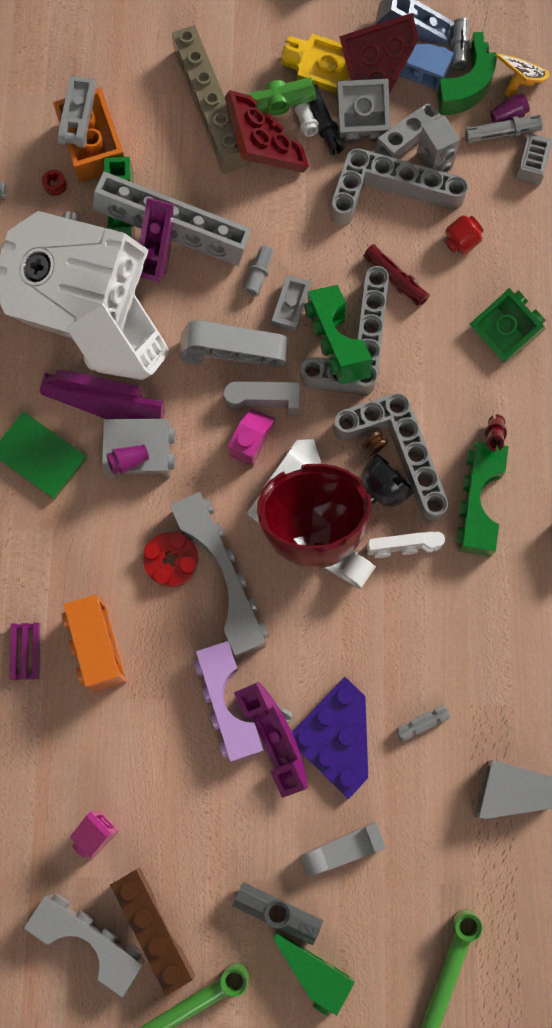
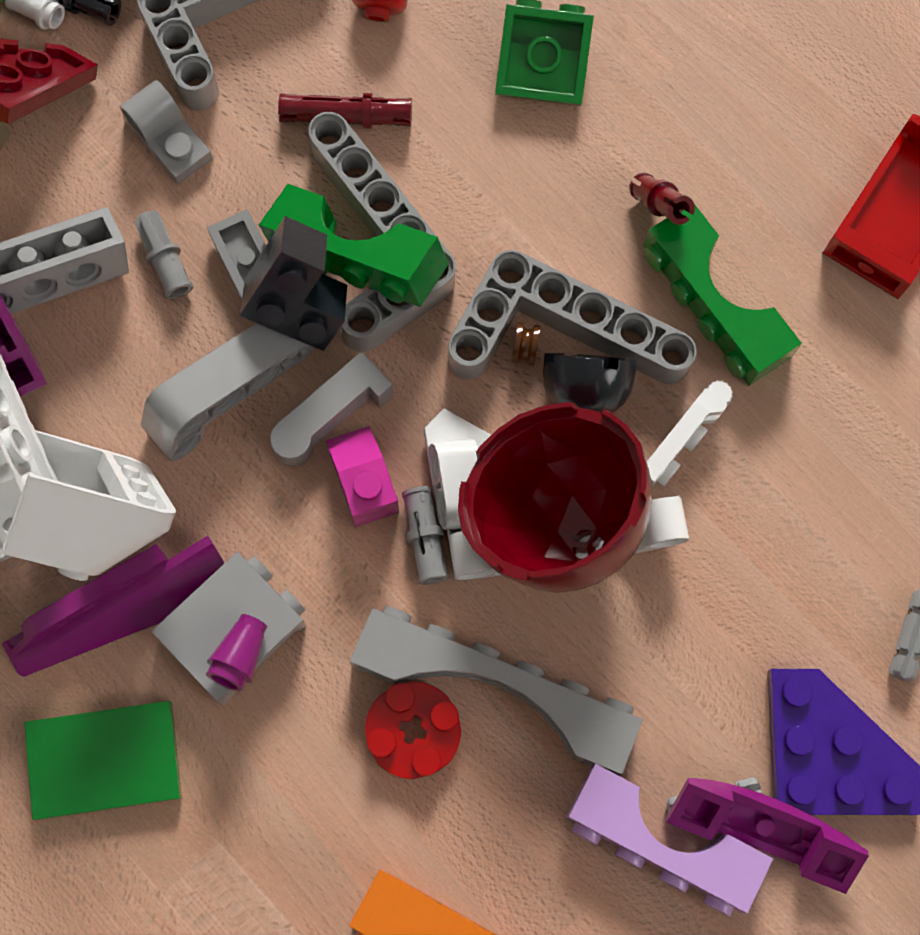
camera: 50 degrees left, 0 degrees up
none -> light grey plate [119,80,213,184]
none -> black brick [240,216,347,351]
none -> light grey pin [402,486,449,585]

